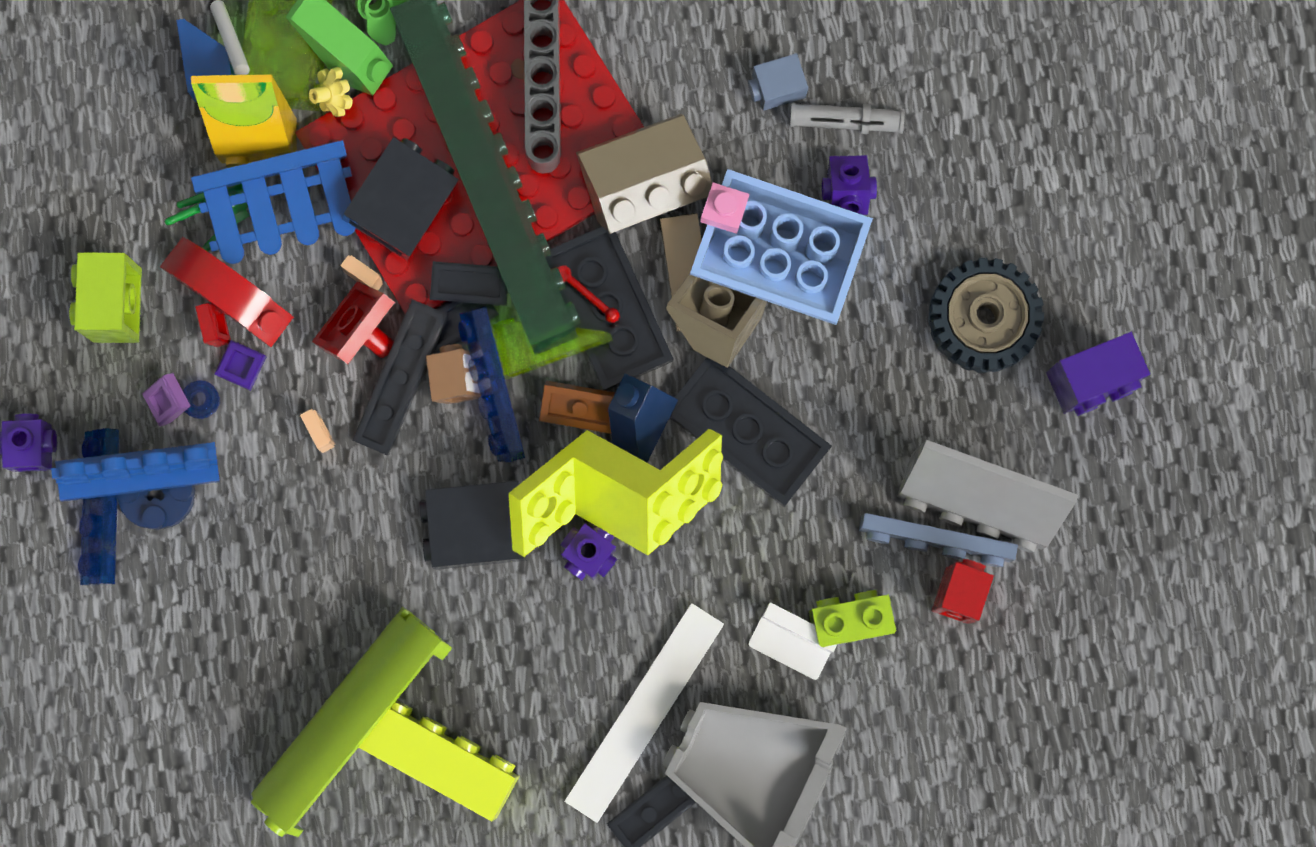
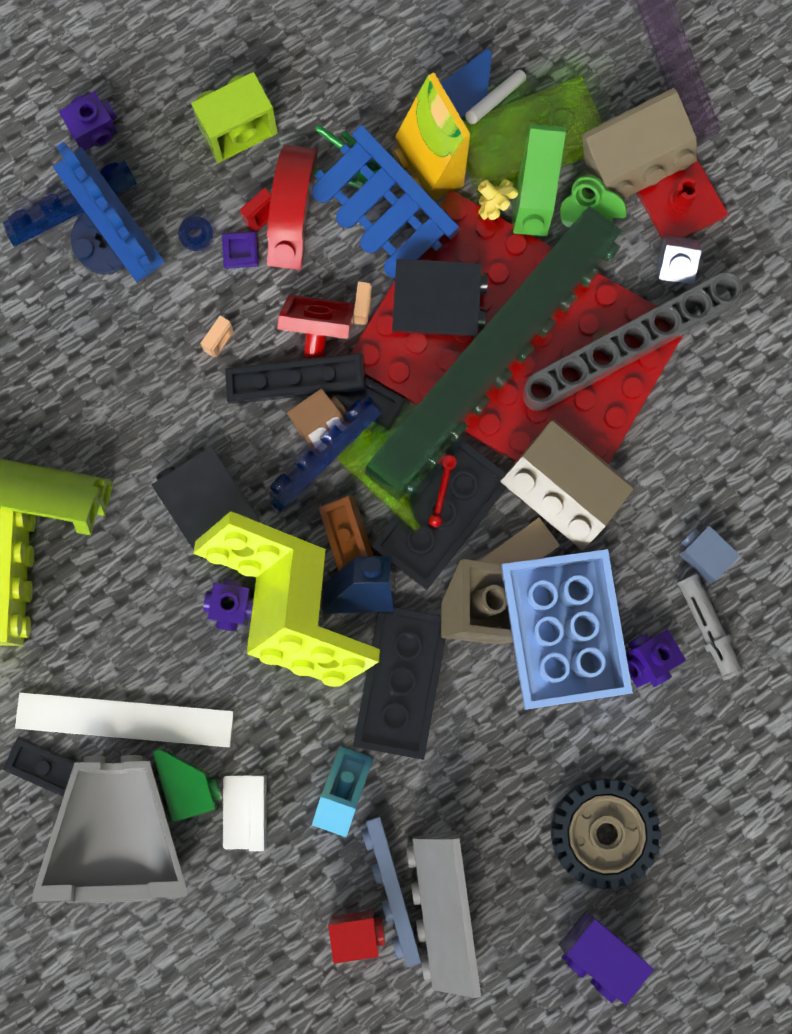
camera: 65 degrees right, 0 degrees up
medium lavender tile [142,373,191,427] -> none
black tile [430,261,509,306] -> none
bright pink plate [700,182,750,234] -> none
lime bracket [809,590,896,647] -> none
none -> green slope [152,749,222,823]
none -> medium azure slope [312,746,374,837]

